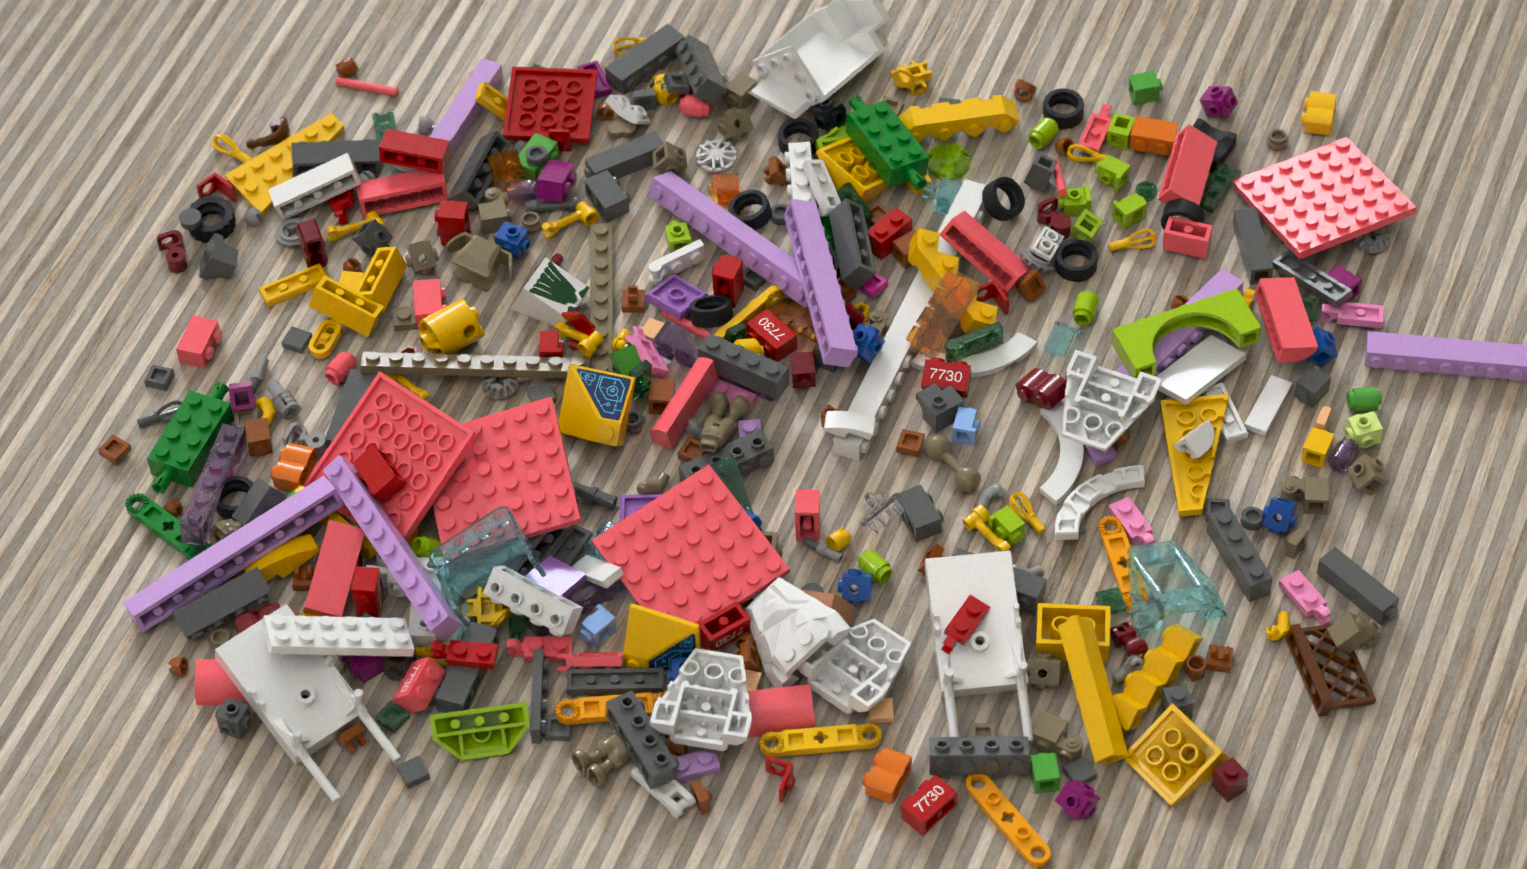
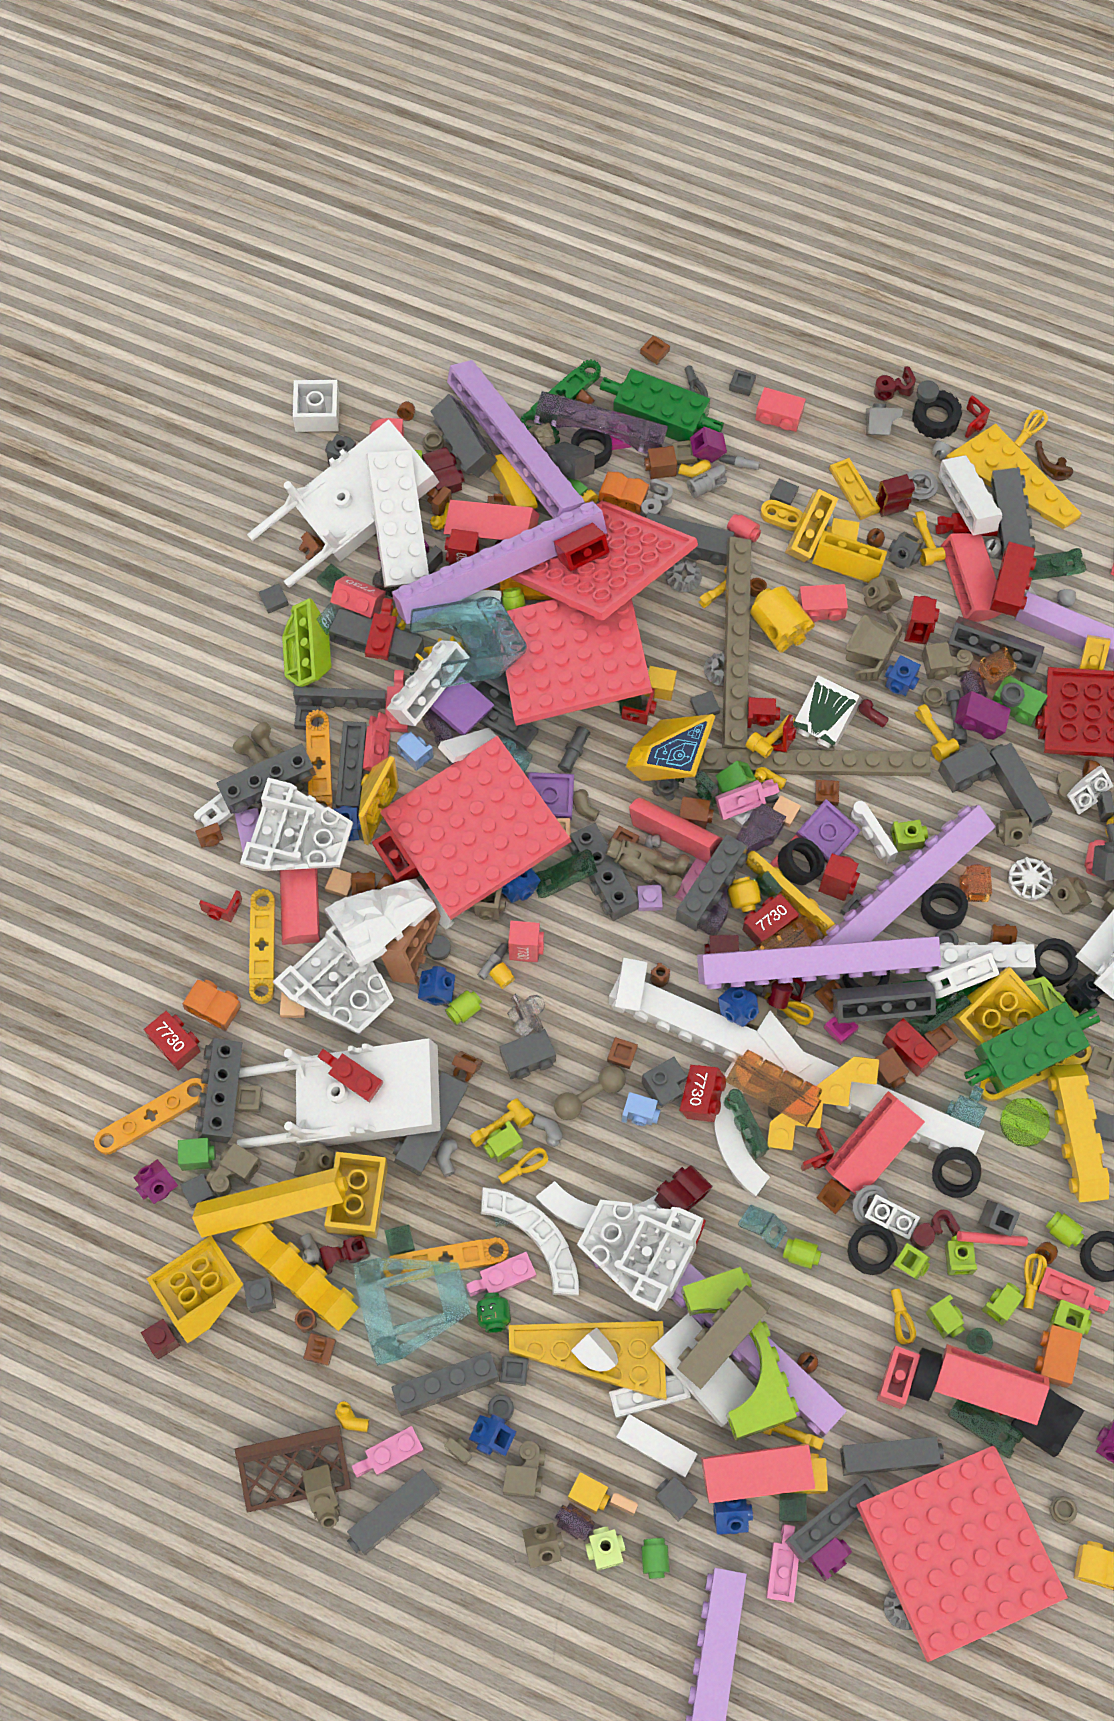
camera: 90 degrees right, 15 degrees up
dark tan plate [393,307,417,331] -> none
none -> white brick [293,380,340,432]
none -> green head [476,1292,511,1333]
none -> dark tan brick [677,1285,770,1389]
none -> white sticker [757,1011,812,1077]

